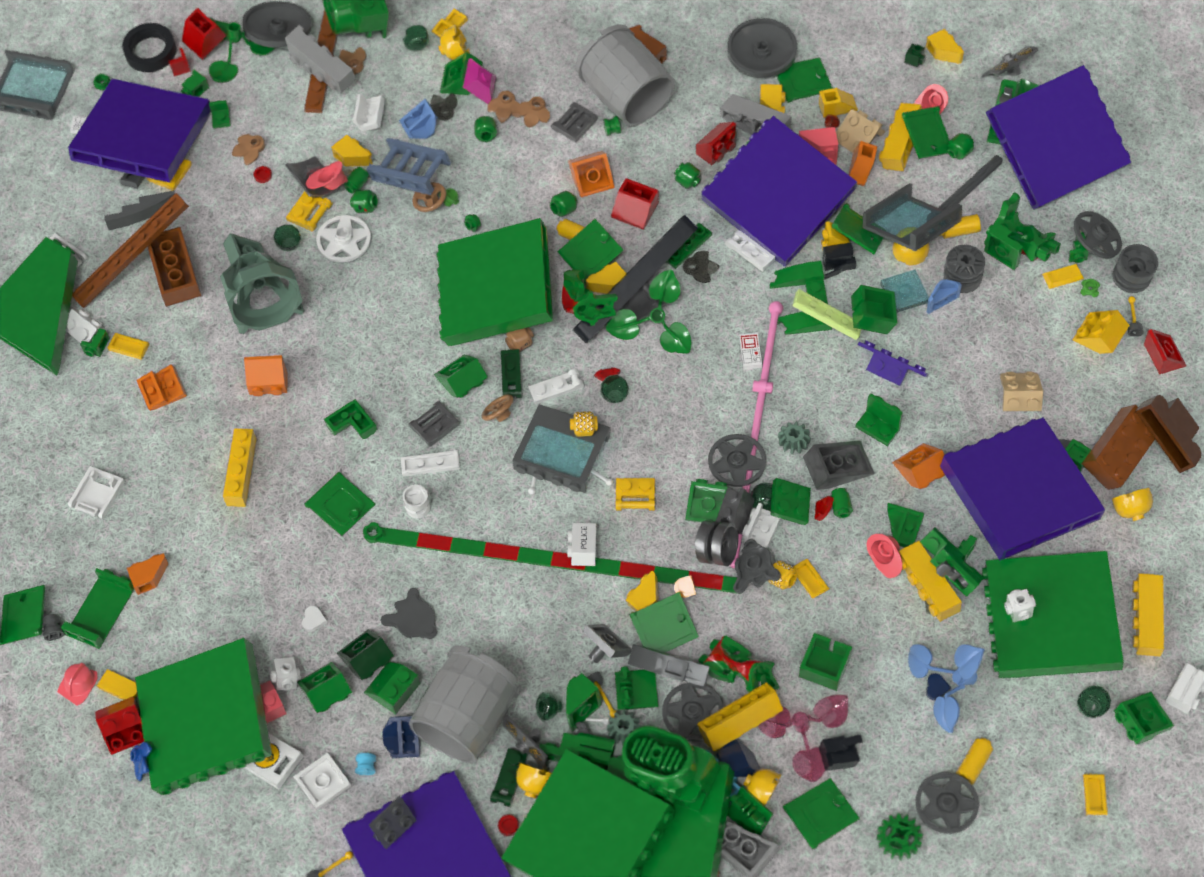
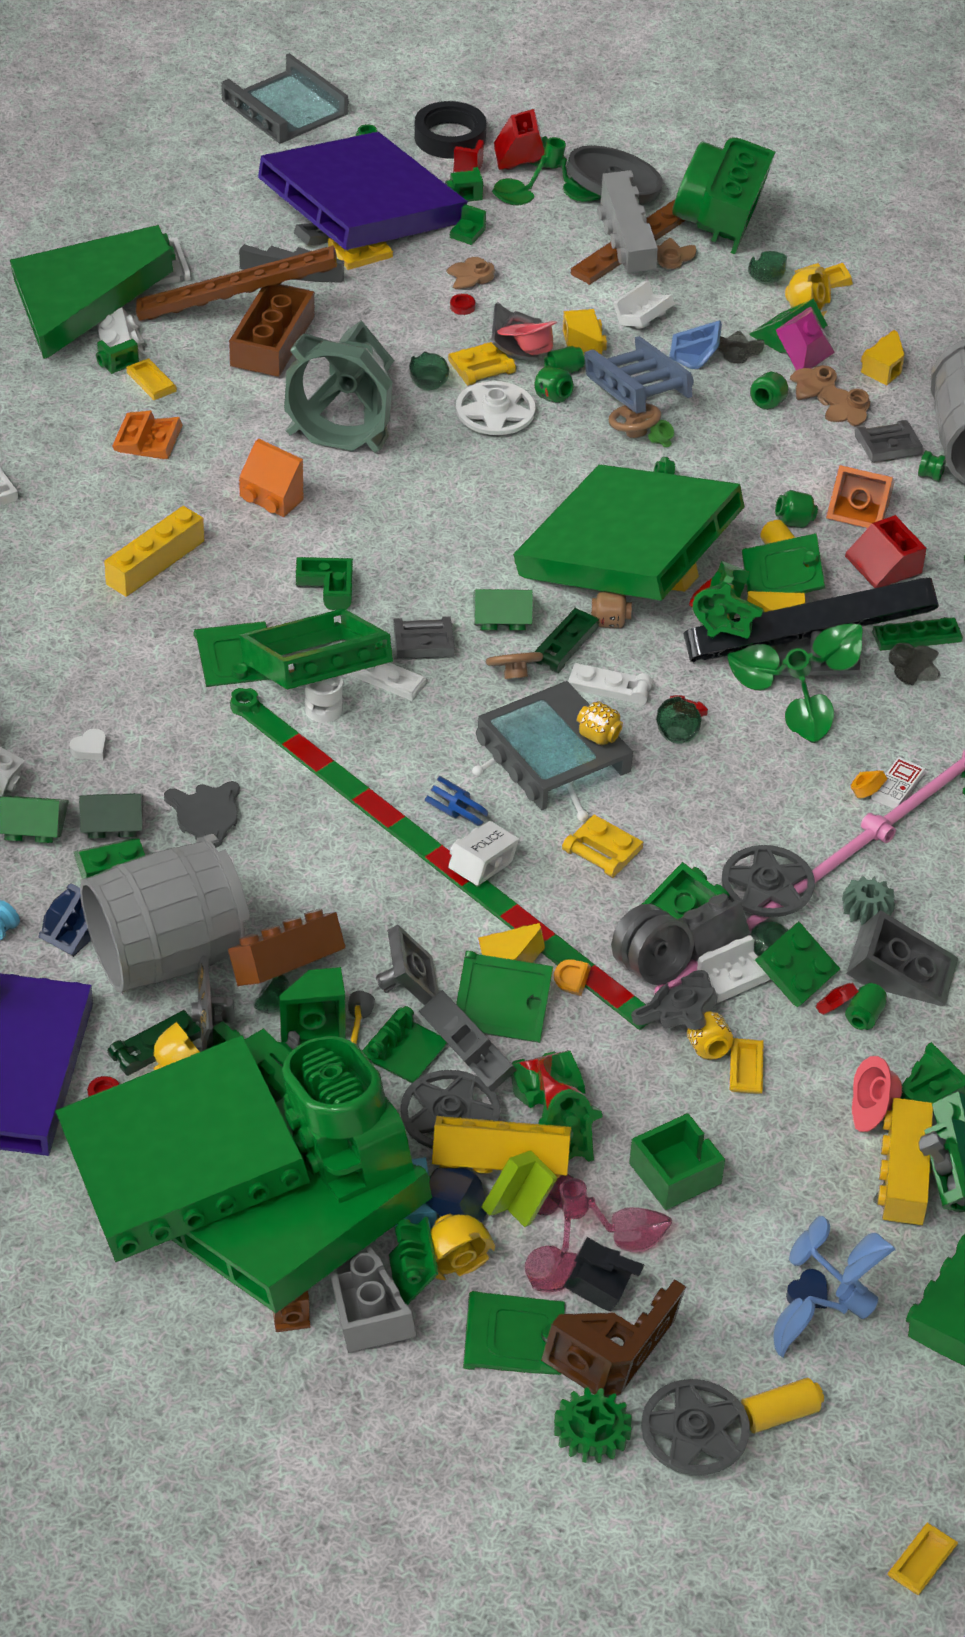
camera: 30 degrees right, 15 degrees down
none -> dark orange brick [228,909,346,986]
none -> green window [240,608,393,690]
none -> blue arm [424,776,488,826]
none -> lime panel [482,1151,557,1227]
none -> reddish brown bracket [541,1279,686,1397]
none -> light orange tile [851,770,887,798]
none -> yellow slope [861,330,905,386]

